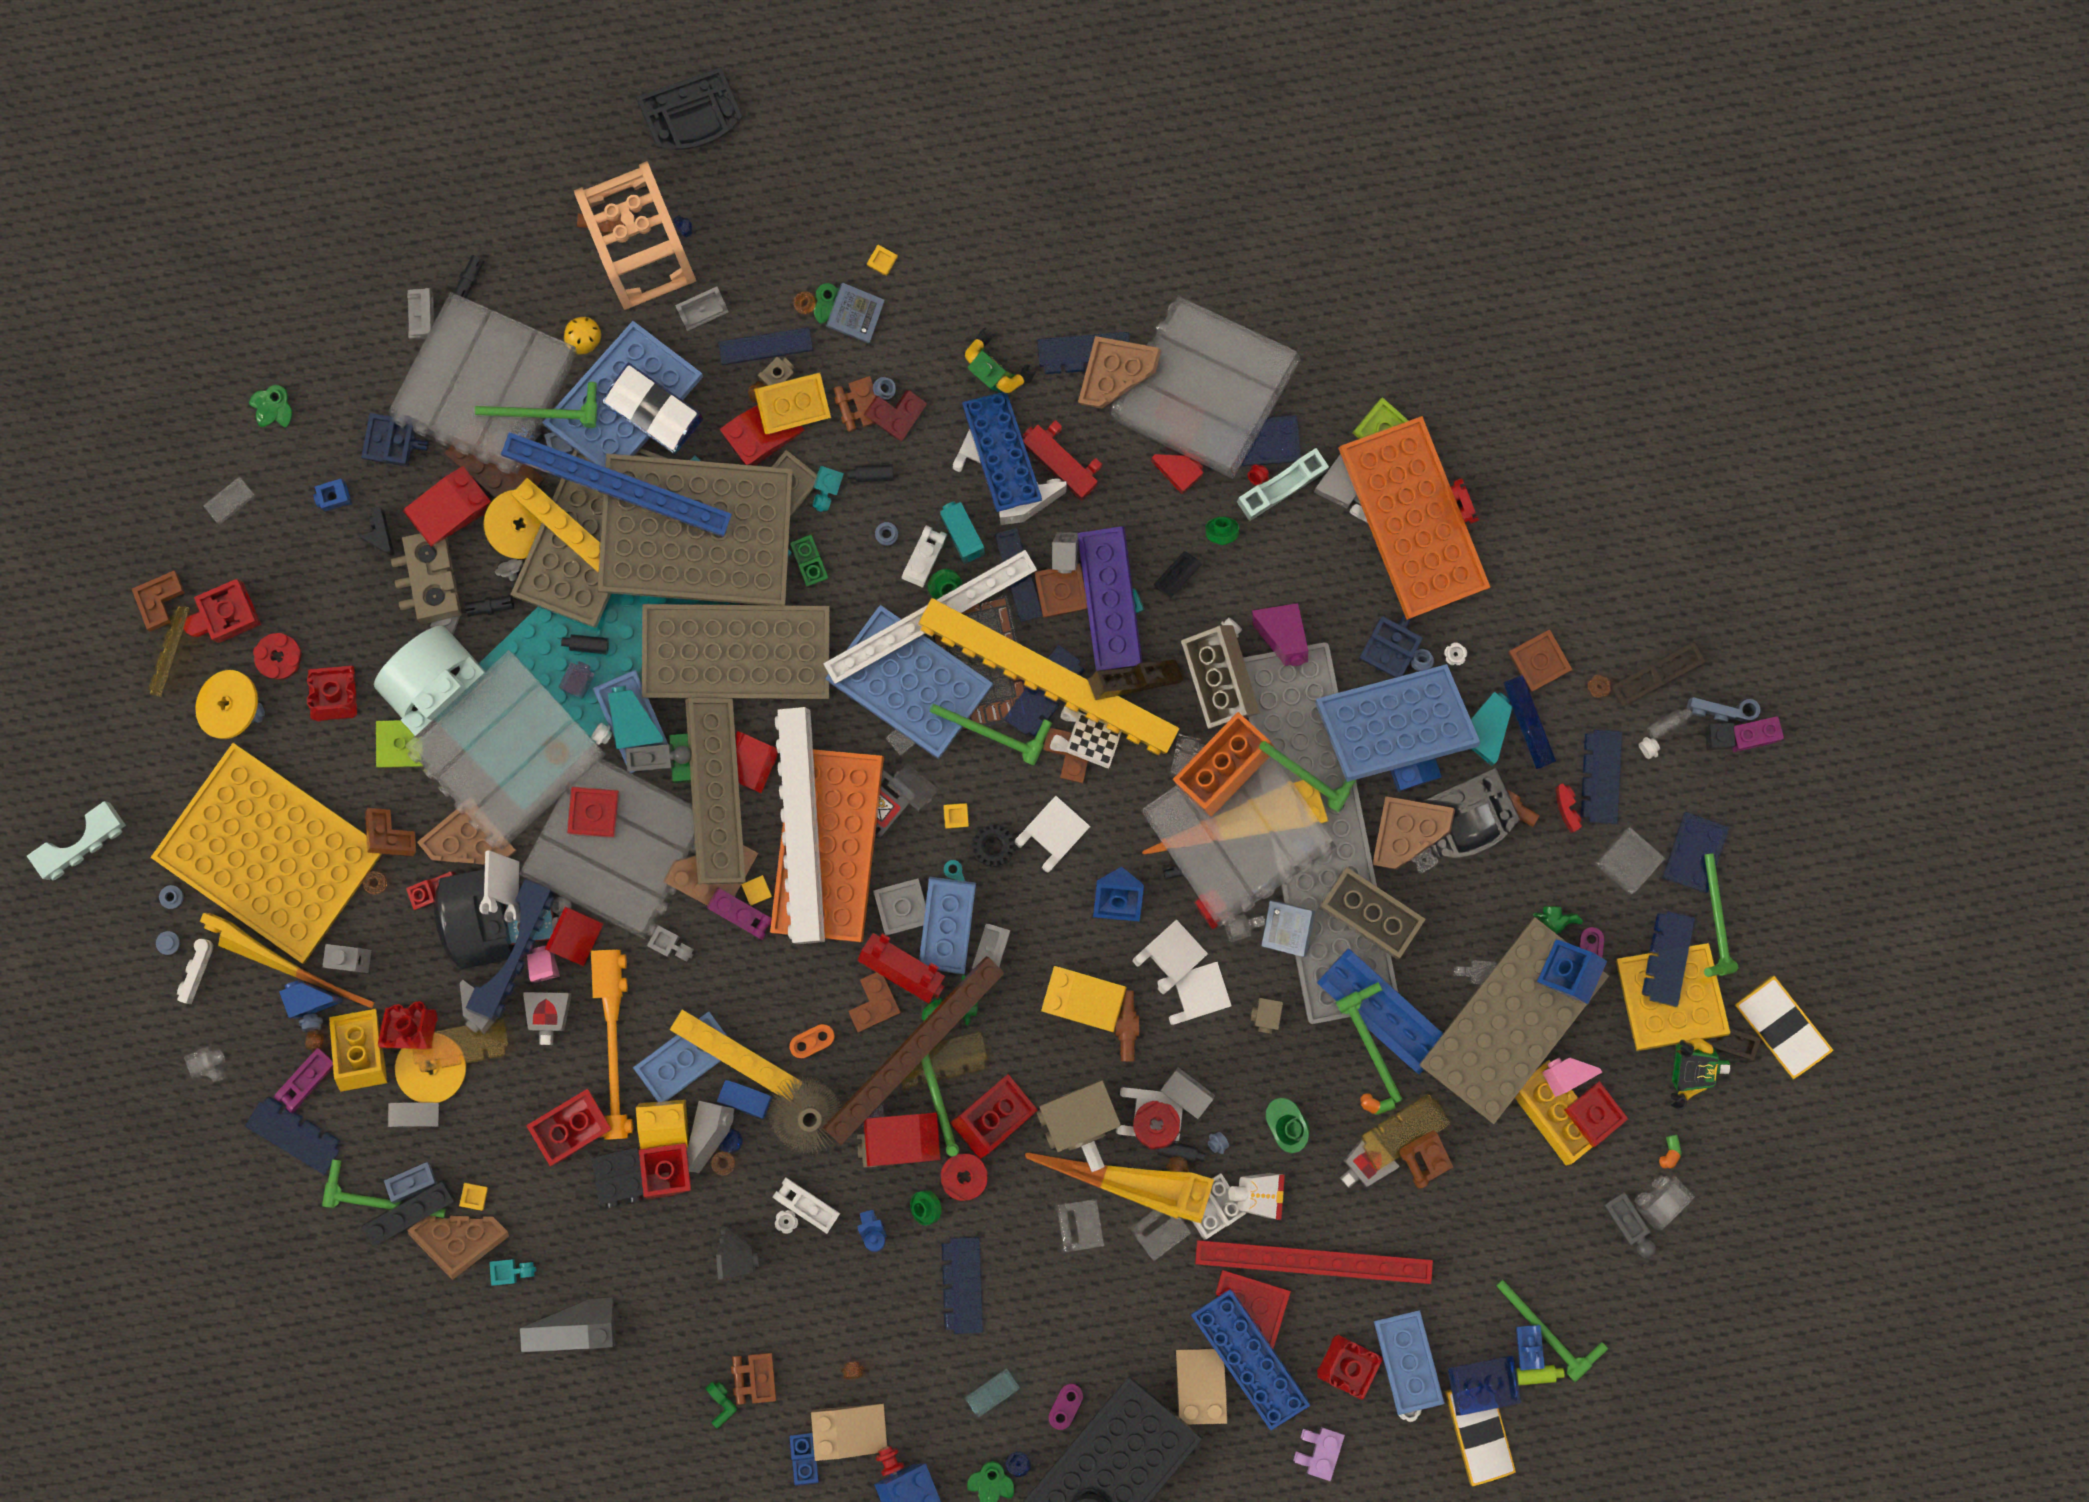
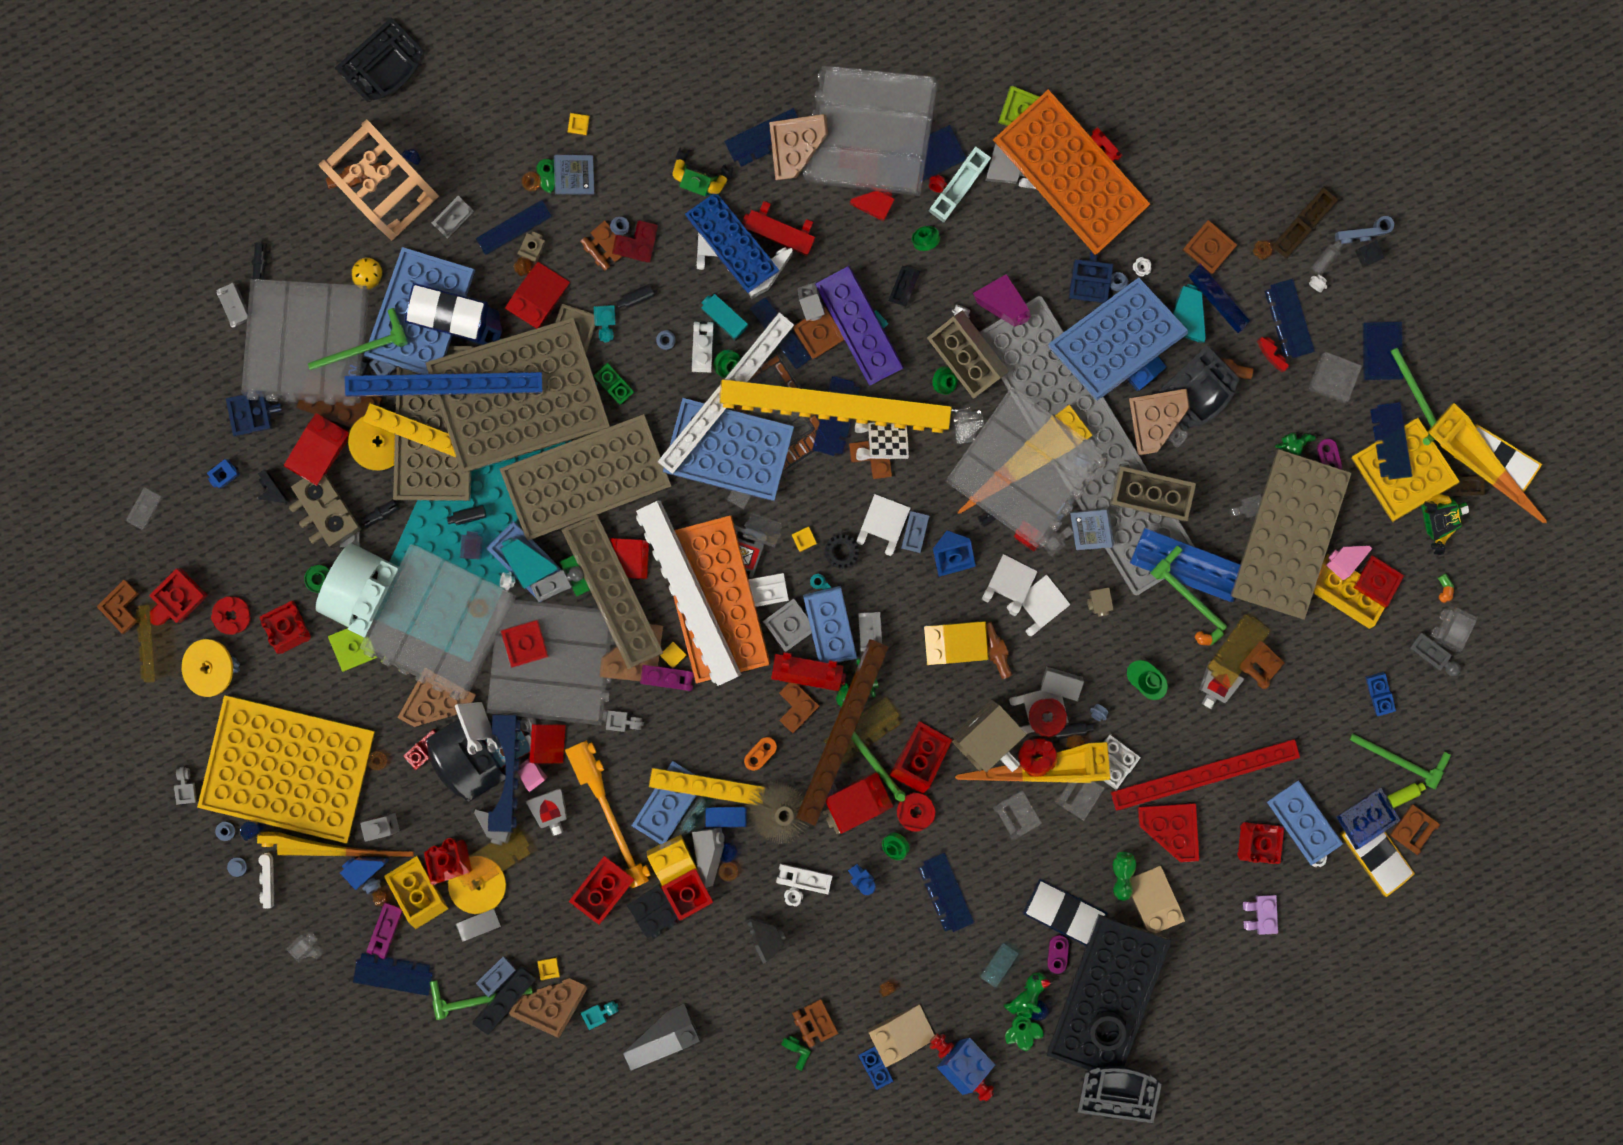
camera: 15 degrees left, 5 degrees up
light aqua arch [27,801,126,880] -> none
green plate [249,385,292,427] -> none
dark orange plate [365,808,416,856] -> none
light grey plant [495,559,524,581] -> none
yellow plate [754,373,831,434] -> none
bright green bar [929,703,1052,766] -> none
dark brown slope [1088,660,1183,700] -> none
orange brick [1172,712,1276,817] -> none
blue plate [1191,1289,1310,1430] -> none
white torso [1228,1173,1285,1220] -> none
bright green bar [1259,741,1356,813] -> none
blue hips [1516,1325,1545,1370] -> none
blue slope [1537,939,1607,1004] -> none
magenta bracket [1732,717,1784,753] -> none
none -> light grey plate [174,766,197,805]
none -> clear blue brick [240,820,263,841]
none -> green plate [304,565,330,593]
none -> dark blue slope [468,305,502,345]
none -> clear light blue slope [679,796,707,834]
none -> white plate [749,573,789,606]
none -> sand blue plate [901,511,929,553]
none -> green plate [933,366,958,395]
none -> green animal [1003,972,1051,1018]
none -> red plate [1018,739,1057,777]
none -> white slope [1022,879,1108,946]
none -> green animal [1113,852,1136,901]
none -> blue slope [1365,672,1396,716]
none -> dark orange plate [1390,804,1440,856]
none -> yellow plate [1428,403,1547,523]

